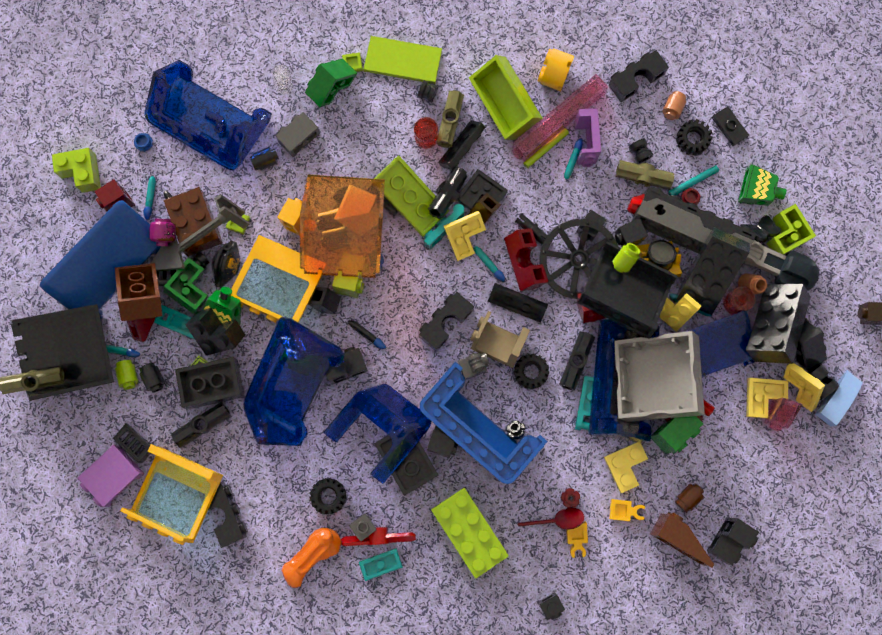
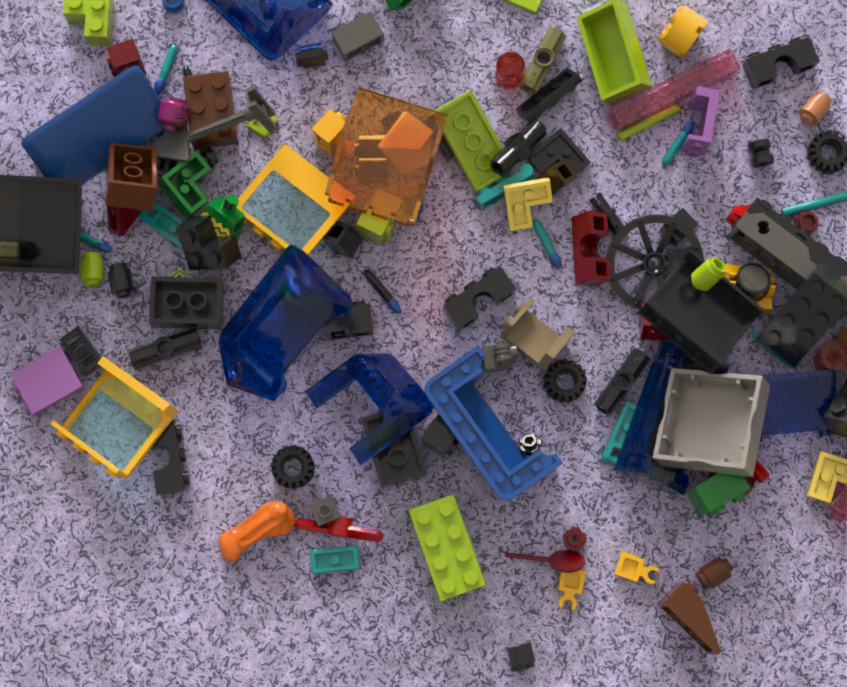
camera: 10 degrees right, 0 degrees up
black hat [211,241,240,288] -> none
black wheel [418,80,438,103] -> none
black plate [487,283,548,323] -> none
light yellow plate [604,441,648,493] -> none
olive piece [615,160,675,190] -> none
black slope [615,218,648,247] -> none
light yellow plate [659,293,701,332] -> none
black brick [707,517,759,566] -> none

